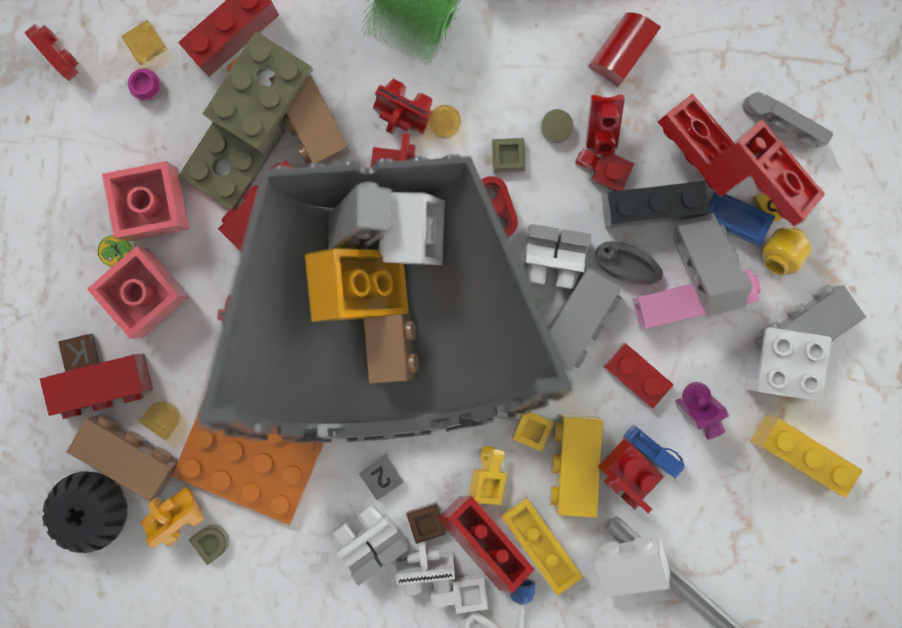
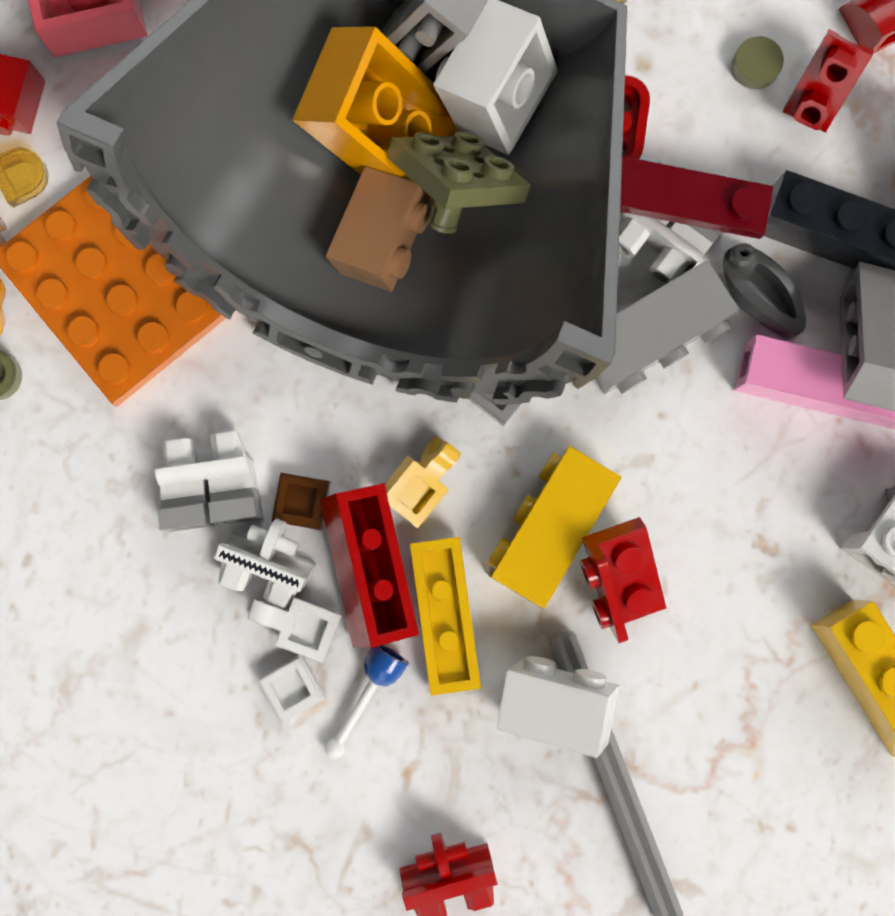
camera: 20 degrees right, 5 degrees down
flat silver tile [359,455,404,500] -> none
olive tile [492,138,525,173] -> none
yellow plate [512,412,555,452] -> none
red plate [575,148,635,191] -> none
red plate [603,343,674,409] -> none
blue piece [623,424,685,479] -> none
magenta hips [675,381,729,440] -> none
none -> olive plate [386,131,531,233]
none -> dark red plate [620,156,774,239]

